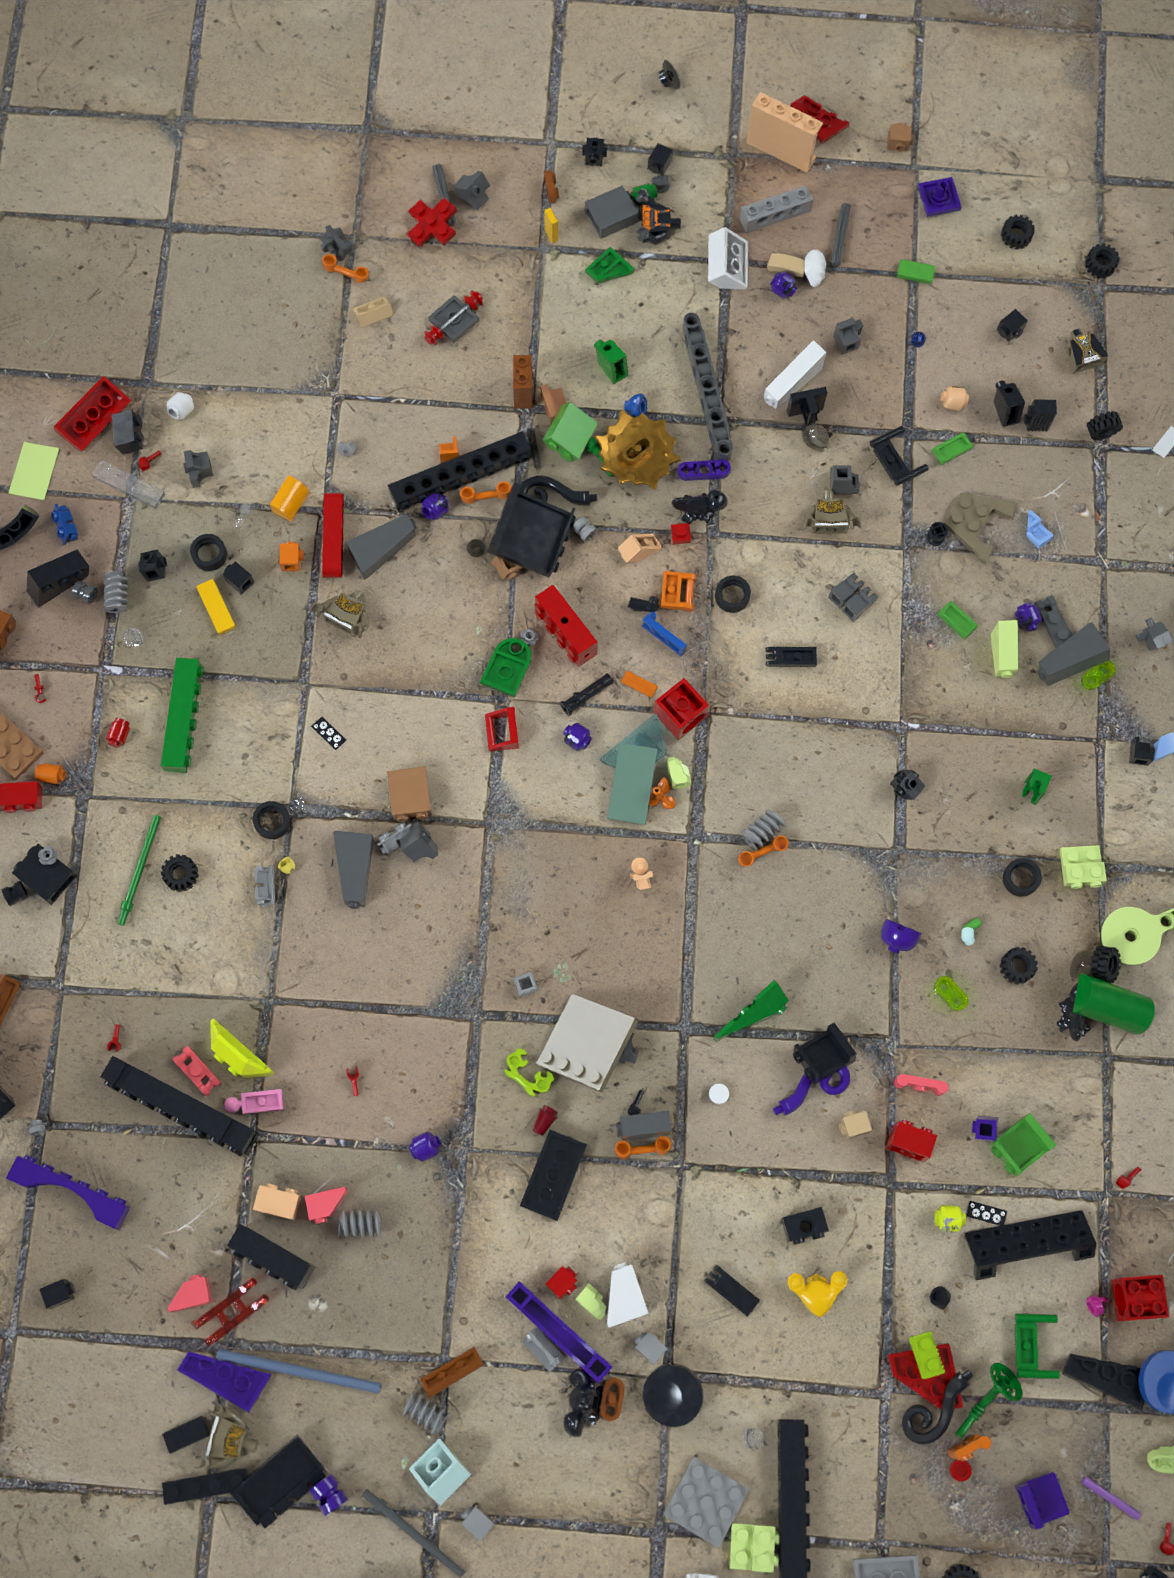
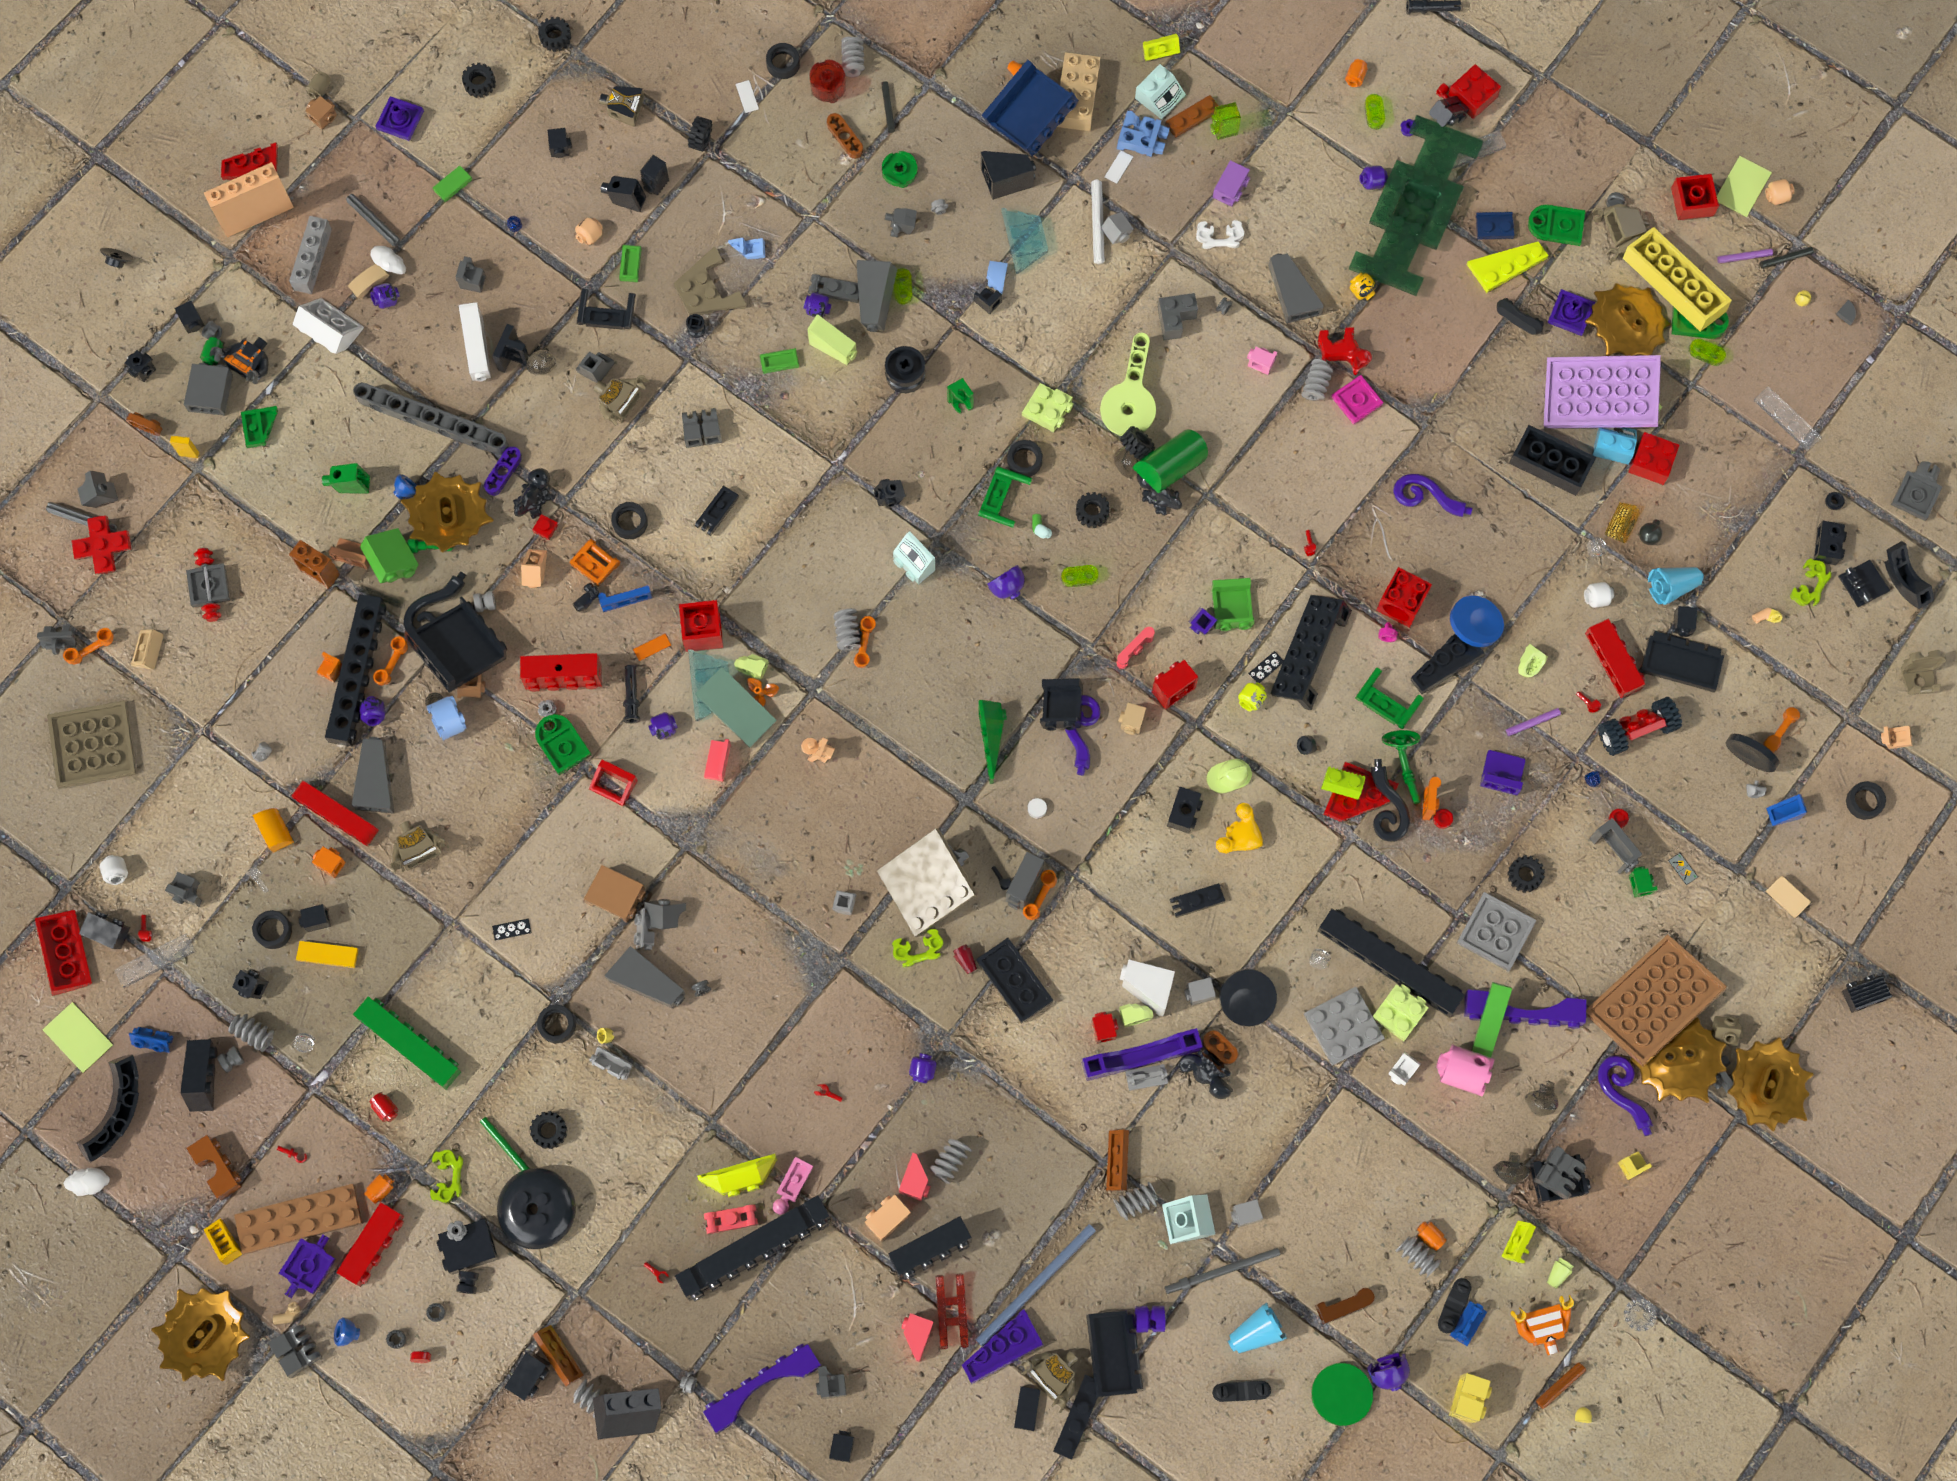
camera: 55 degrees left, 0 degrees up
none -> dark tan plate [47,700,136,789]
none -> dark tan brick [306,71,331,99]
none -> light blue brick [426,696,467,741]
none -> lime helmet [430,1150,463,1203]
none -> black brick [497,1168,576,1249]
none -> dark grey bush [691,980,712,997]
none -> coral panel [704,739,731,781]
none -> dark grey brick [816,1366,847,1399]
none -> black wheel [885,346,926,394]
none -> light aqua slope [893,531,935,585]
none -> green plate [978,466,1033,528]
none -> yellowish green piece [1207,759,1252,793]

